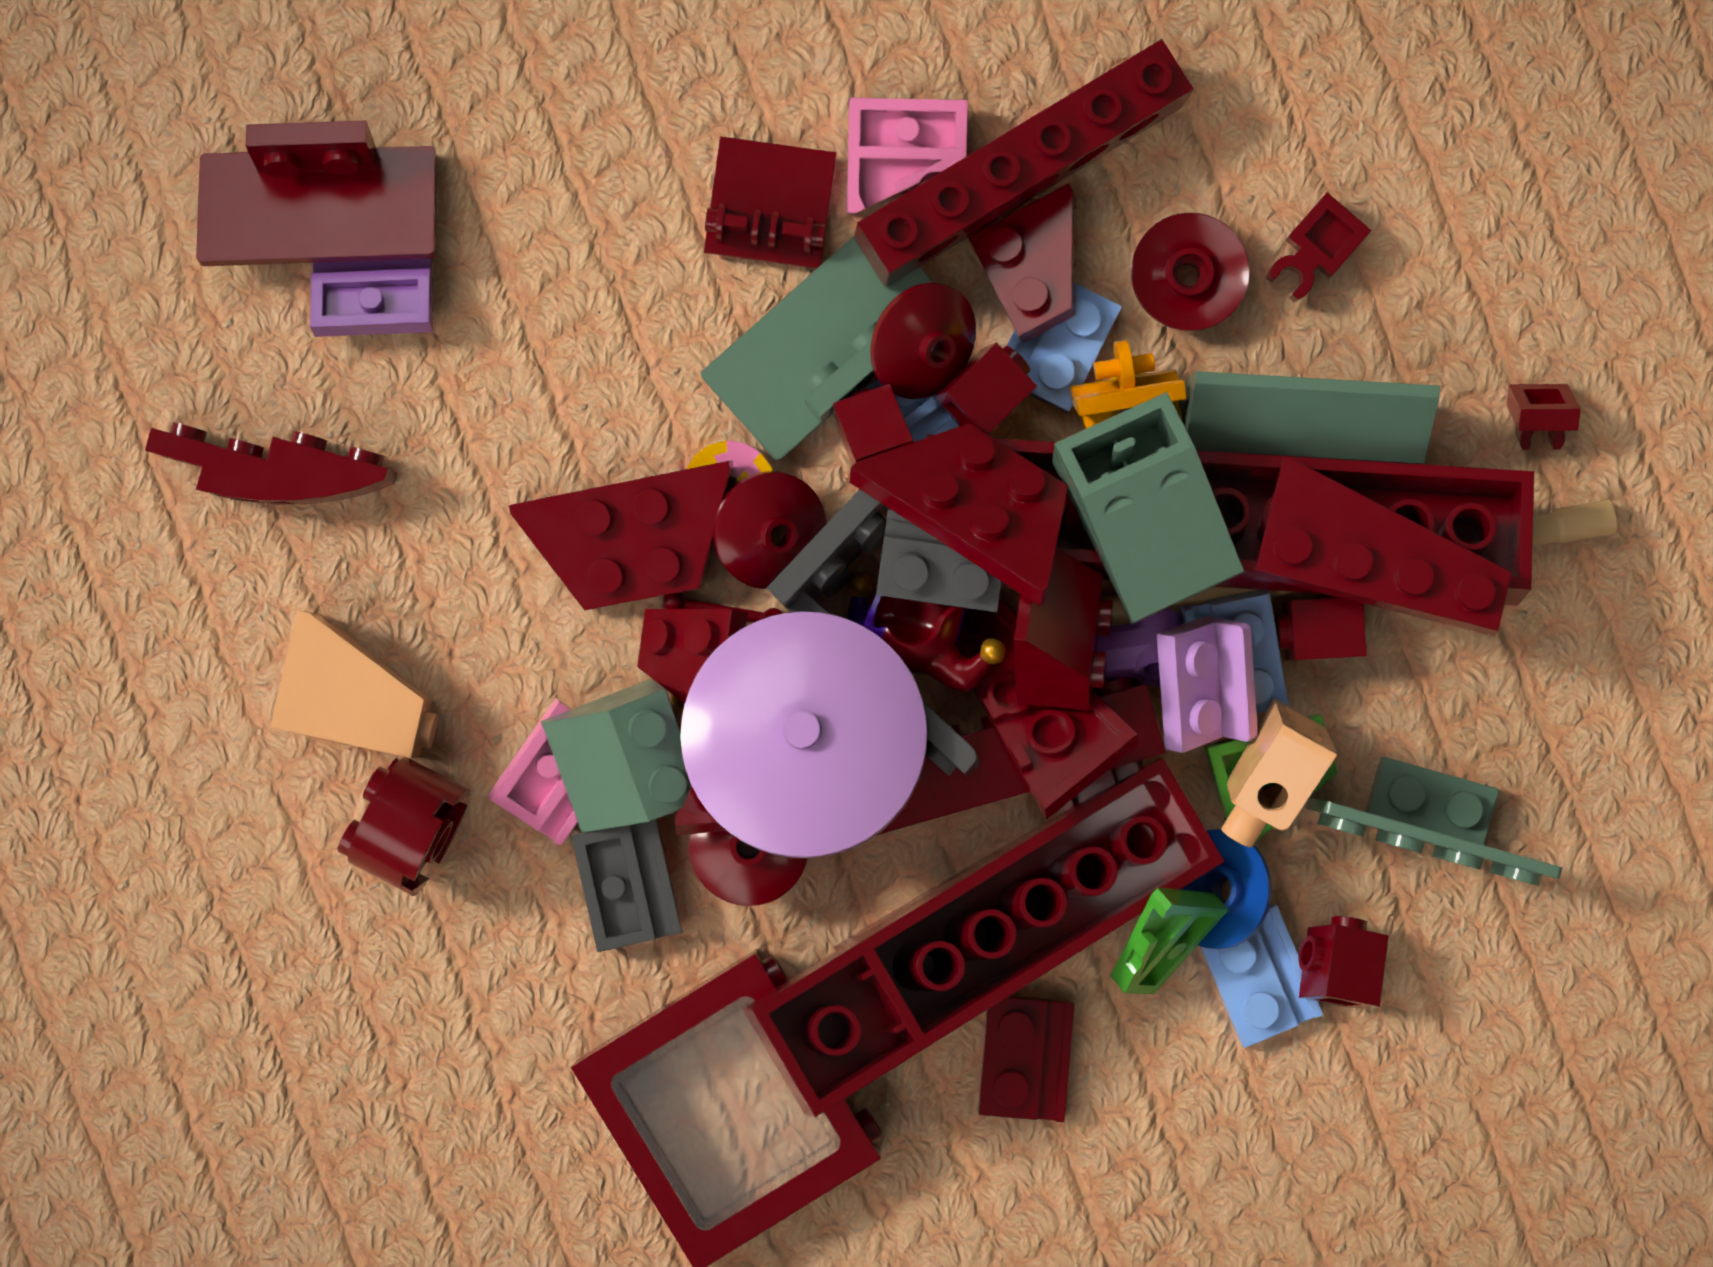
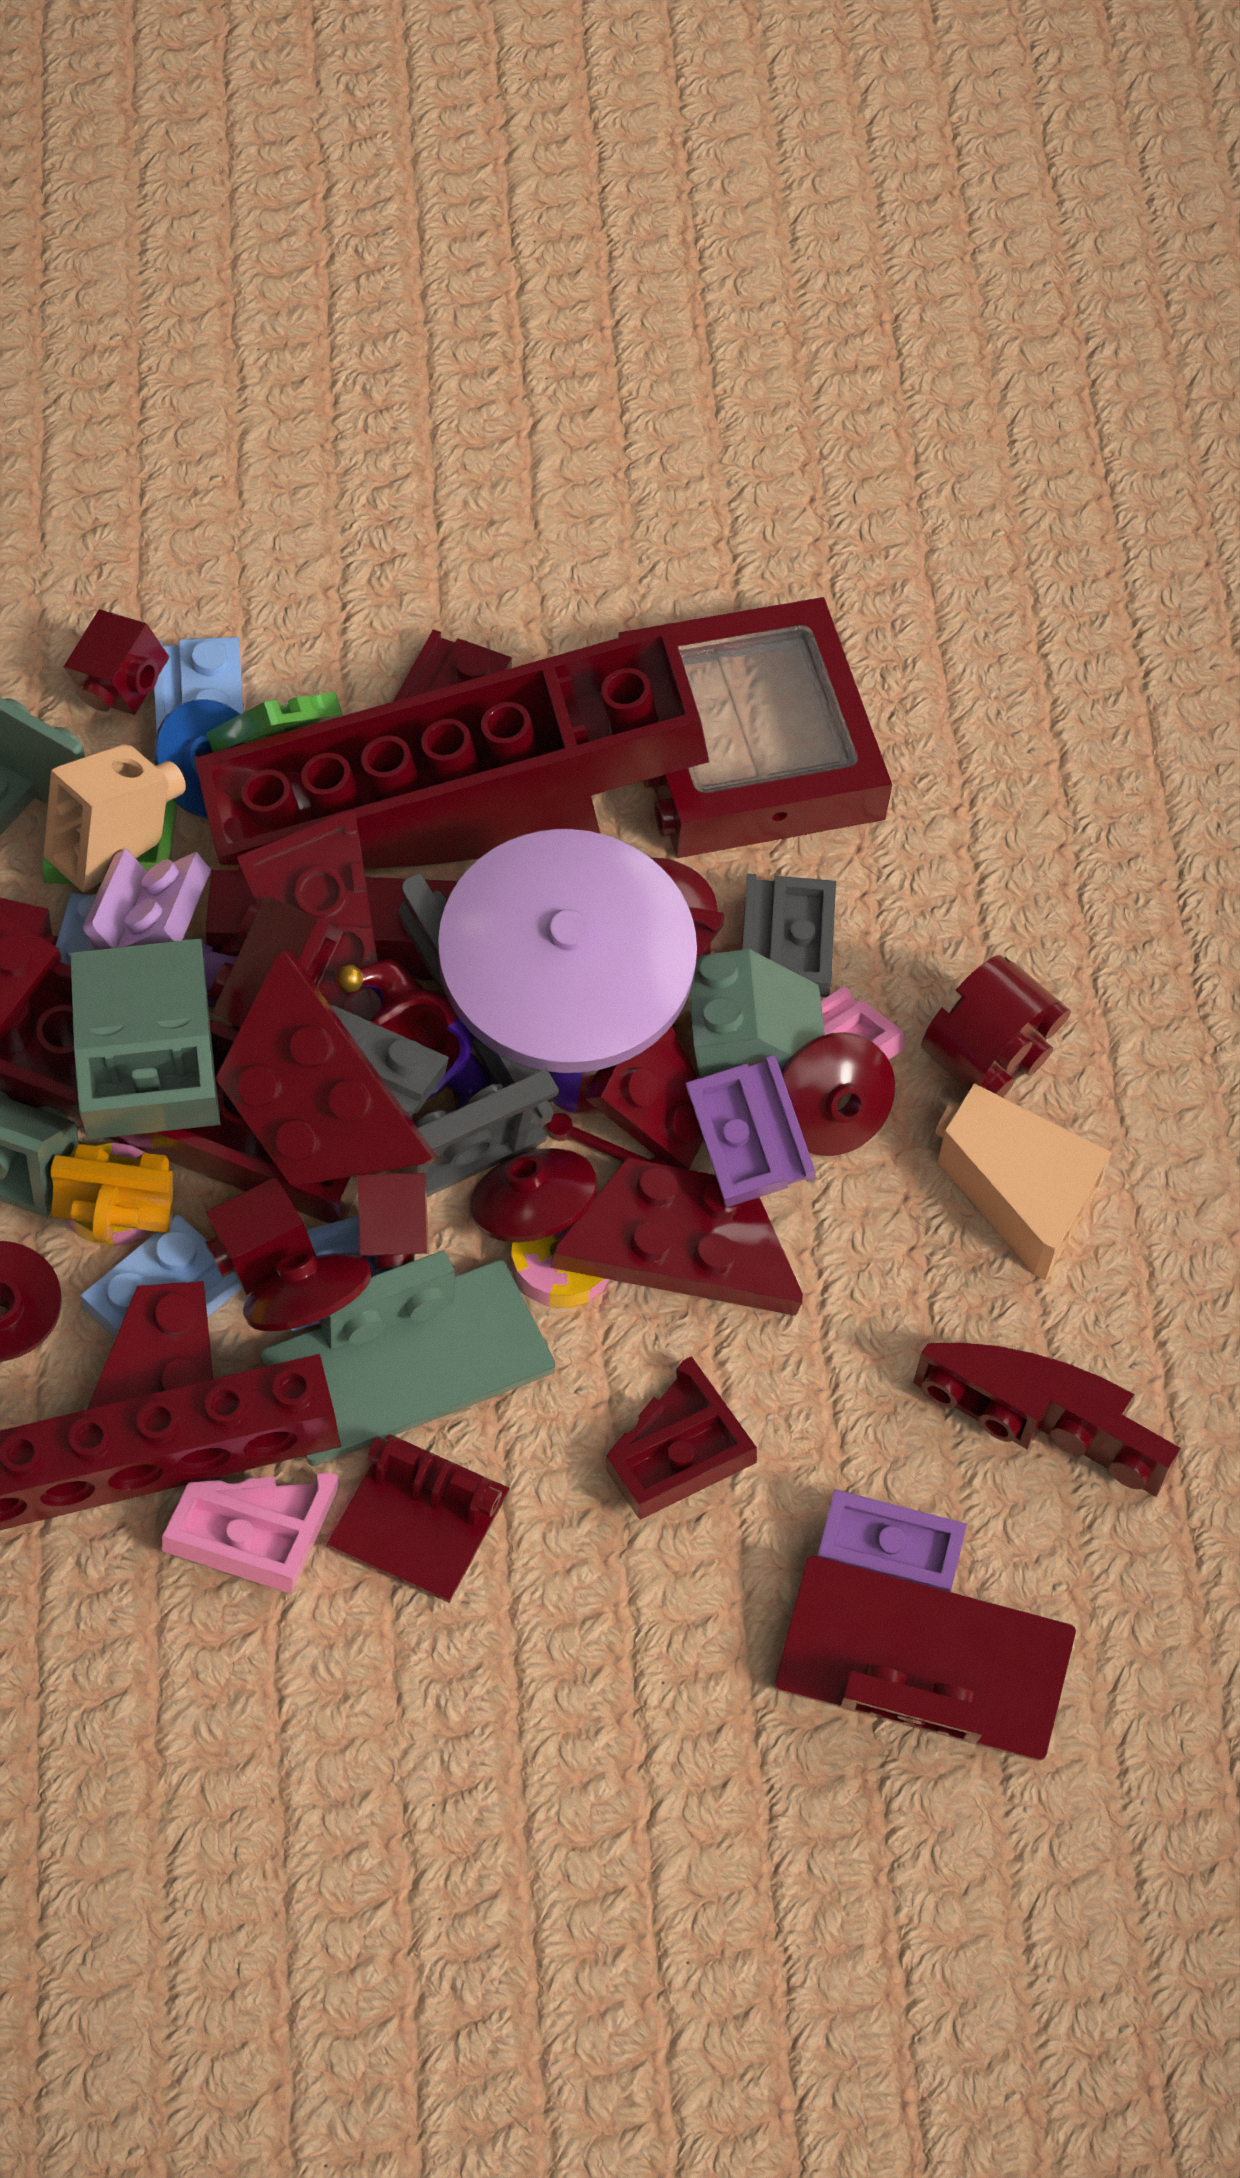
camera: 170 degrees left, 30 degrees down
none -> dark red wing [606,1356,757,1520]
none -> medium lavender plate [686,1055,816,1208]
none -> dark red dish [781,1032,895,1156]

